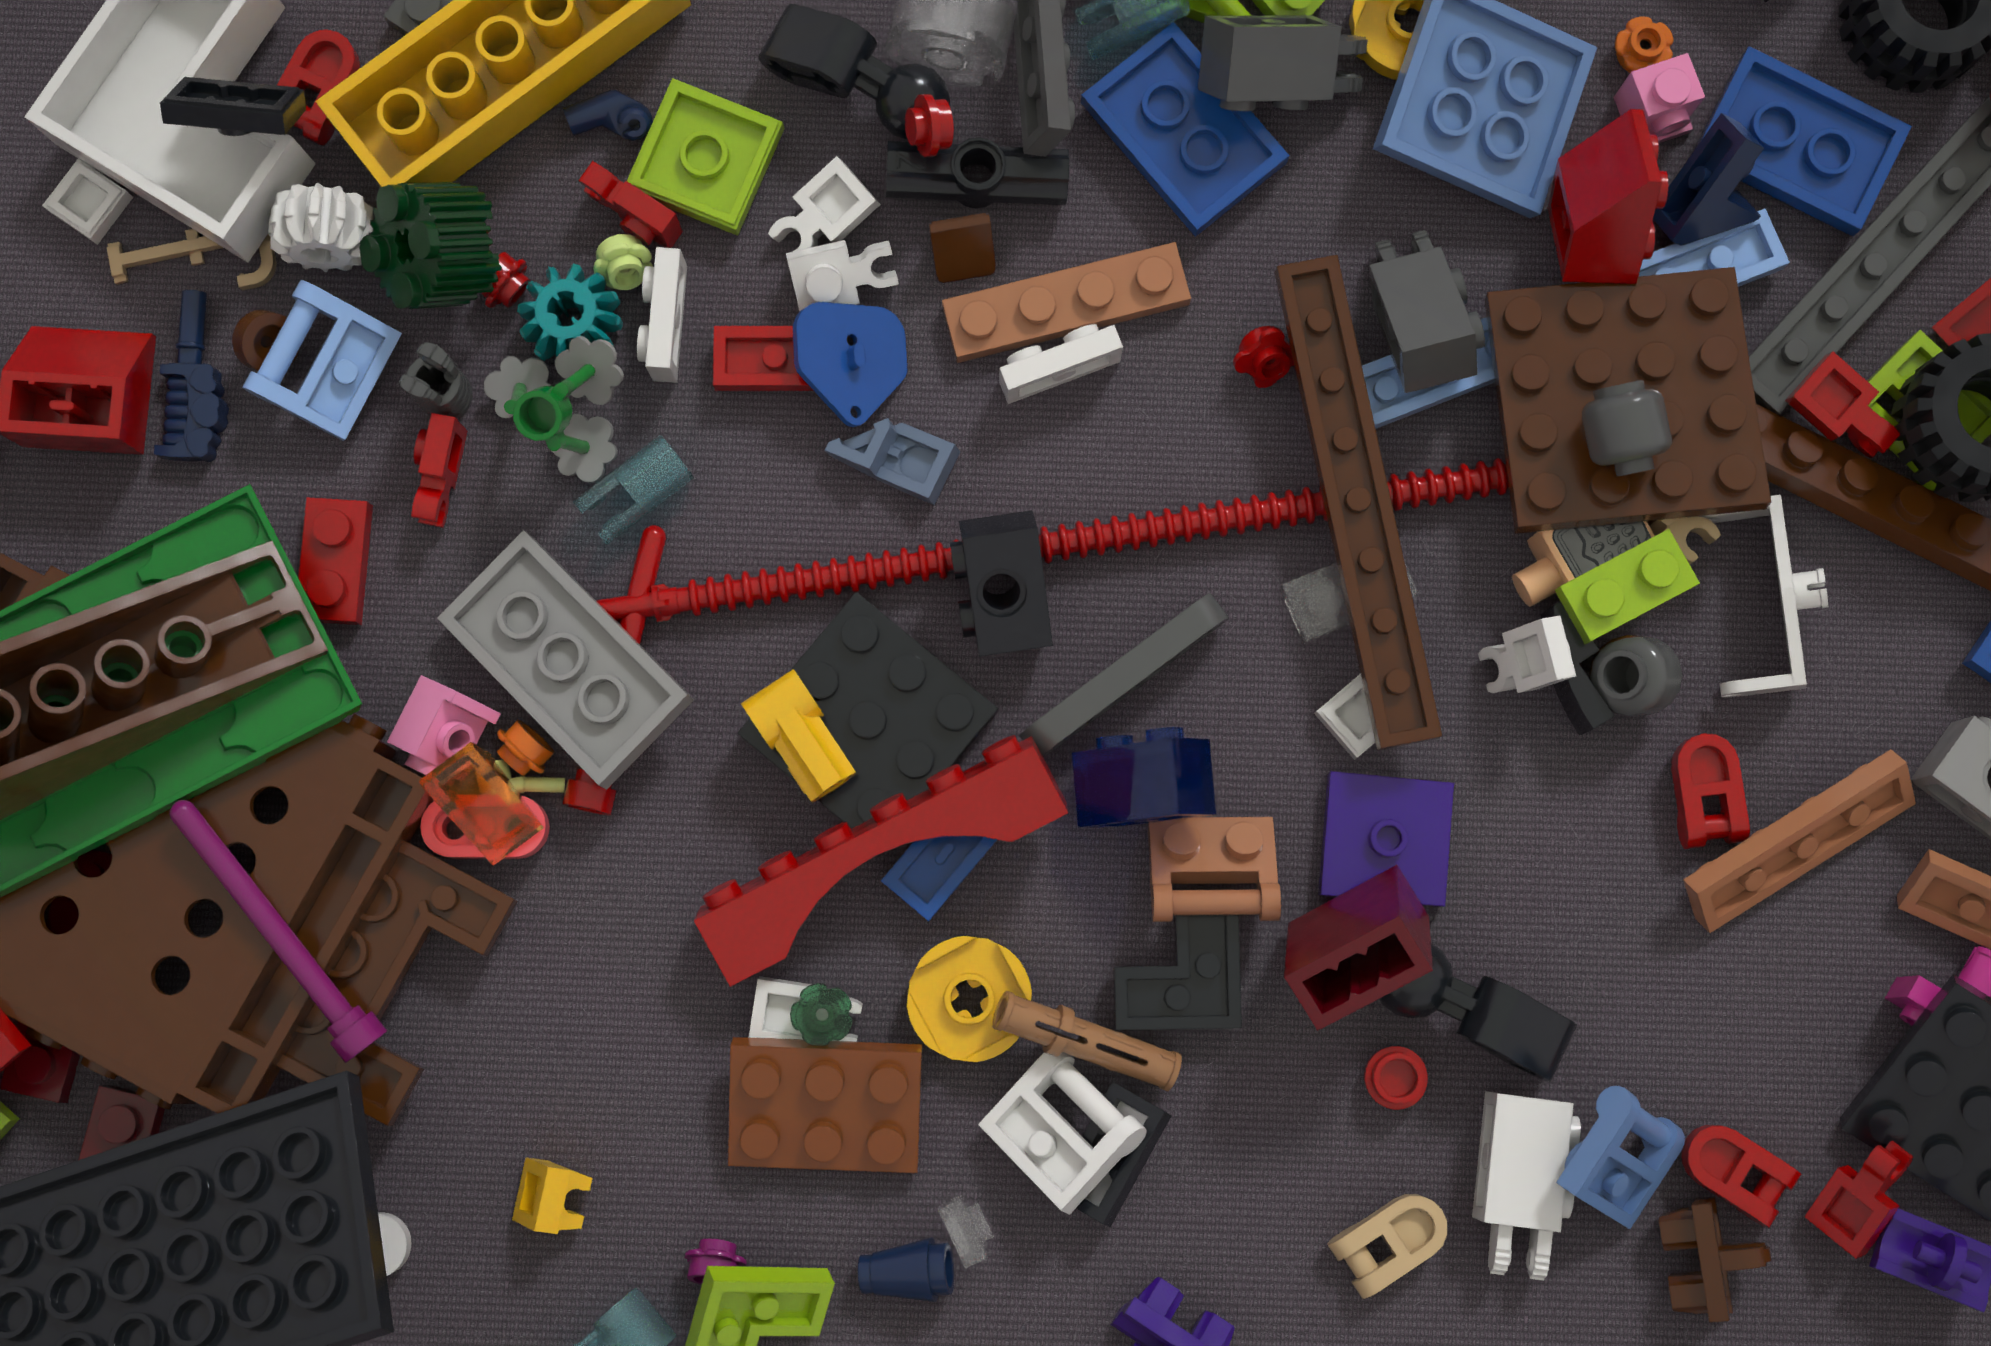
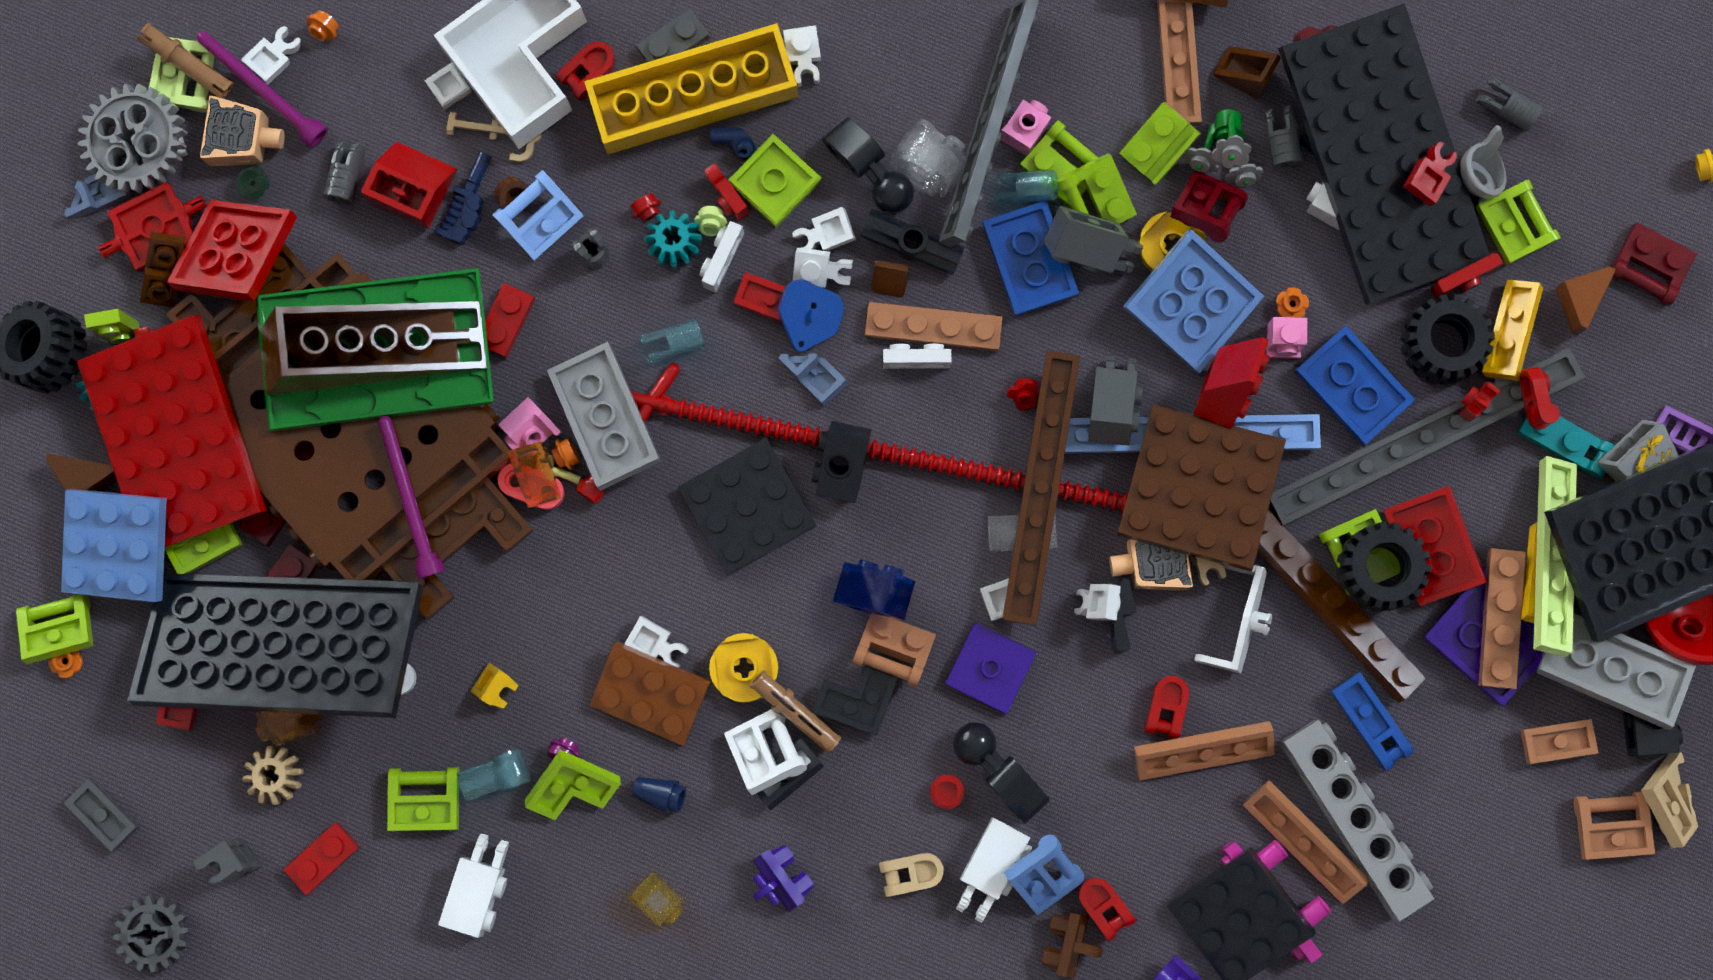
camera: 25 degrees right, 0 degrees up
black plate [160,77,306,136] -> none
white gear [268,183,373,272] -> none
dark green brick [359,182,502,309] -> none
red plate [411,413,468,528] -> none
light grey plant [484,336,624,483] -> none
red arch [694,735,1068,987] -> none
yellow piece [741,669,857,803] -> none
clear green plate [790,983,853,1046] -> none
blue plate [881,836,997,922] -> none
red plate [905,94,954,157] -> none
clear plate [938,1194,994,1269] -> none
dark grey beam [1019,593,1229,758] -> none
dark red brick [1284,865,1433,1031] -> none
lime plate [1555,529,1700,645] -> none
dark grey head [1582,380,1672,477] -> none
dark grey head [1589,635,1683,716] -> none
dark blue slope [1653,113,1764,246] -> none
red plate [1785,351,1900,459] -> none
red plate [1804,1141,1914,1259] -> none

